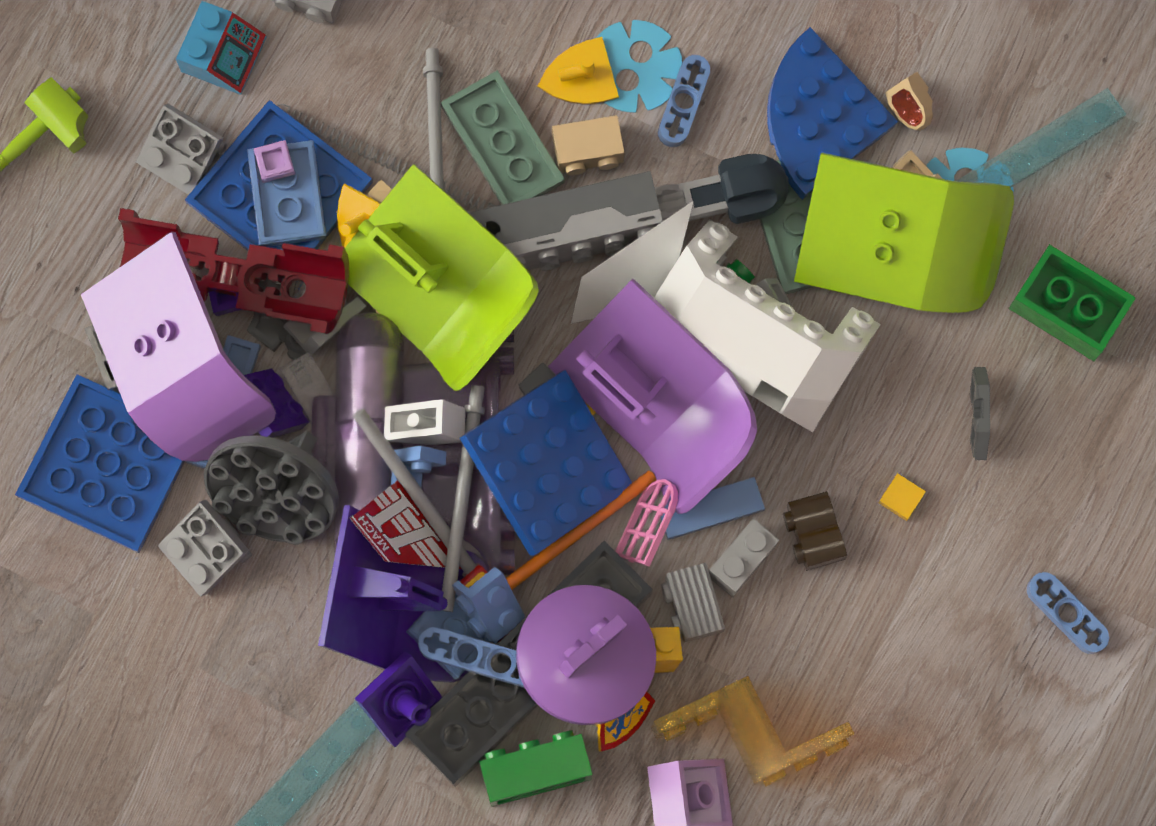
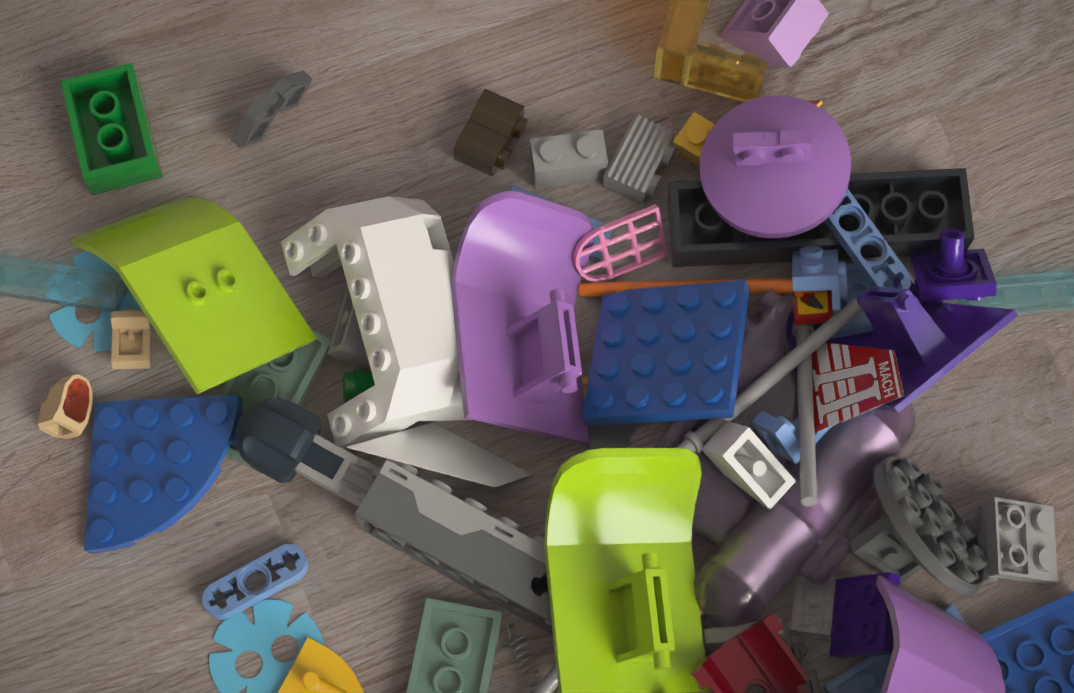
camera: 135 degrees left, 5 degrees down
green brick [479,730,593,807] -> none
tan brick [552,115,624,175] -> none
yellow tile [878,473,926,521] -> none

